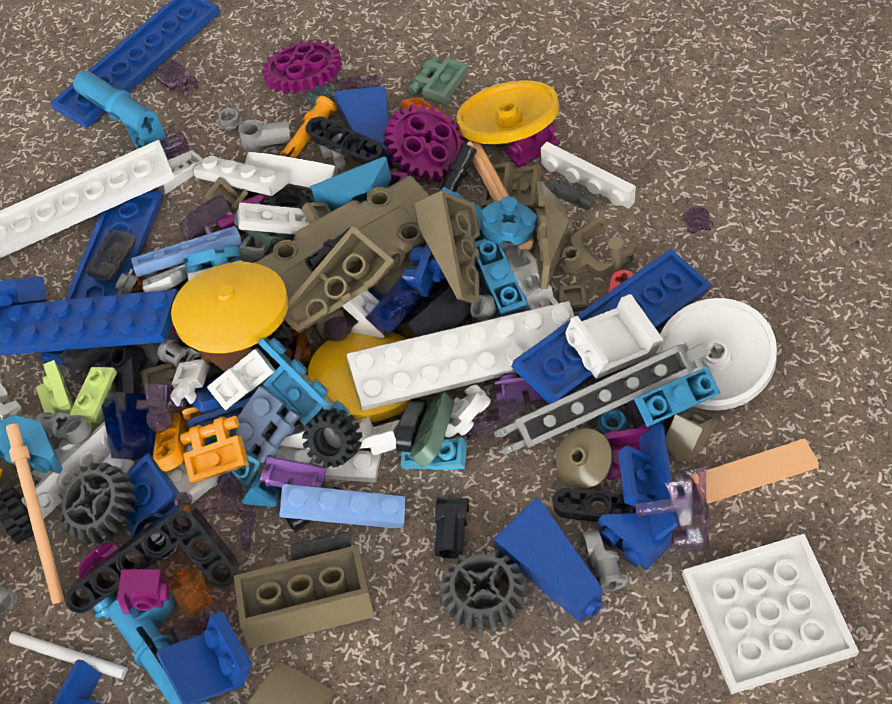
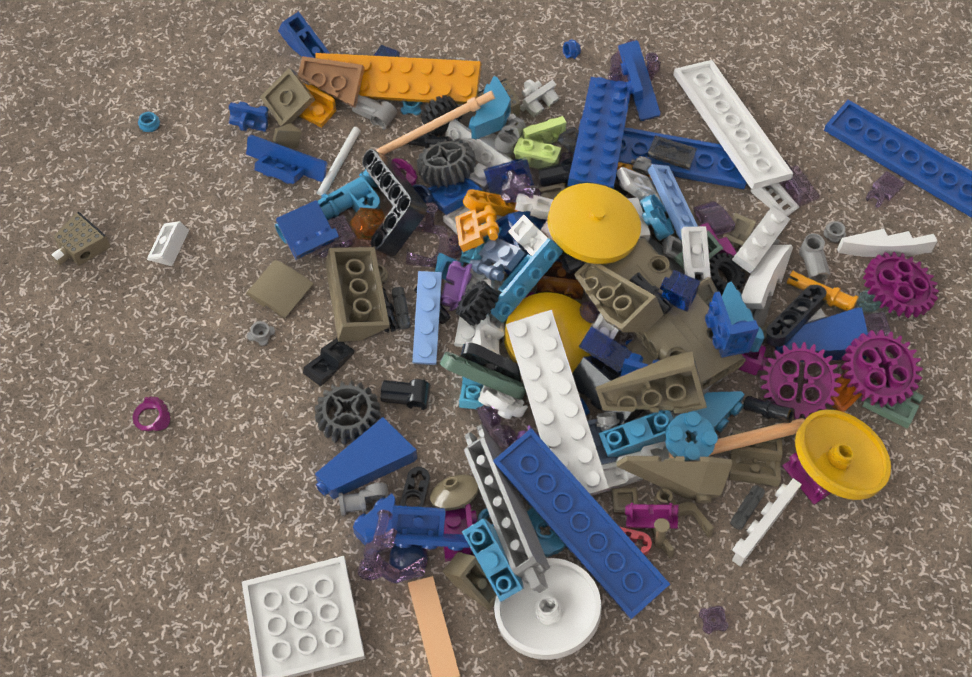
camera: 85 degrees right, 5 degrees up
dark azure piece [73,71,167,149] -> none
magenta brick [117,569,170,614] -> none
white panel [565,294,663,379] -> none
none -> black slope [303,338,355,386]
none -> black axle [407,132,449,148]
none -> magenta hinge [625,503,679,529]
none -> clear blue brick [660,270,700,312]
none -> blue bracket [705,292,759,358]
none -> white slope [837,229,937,257]
none -> magenta gear [841,330,923,408]

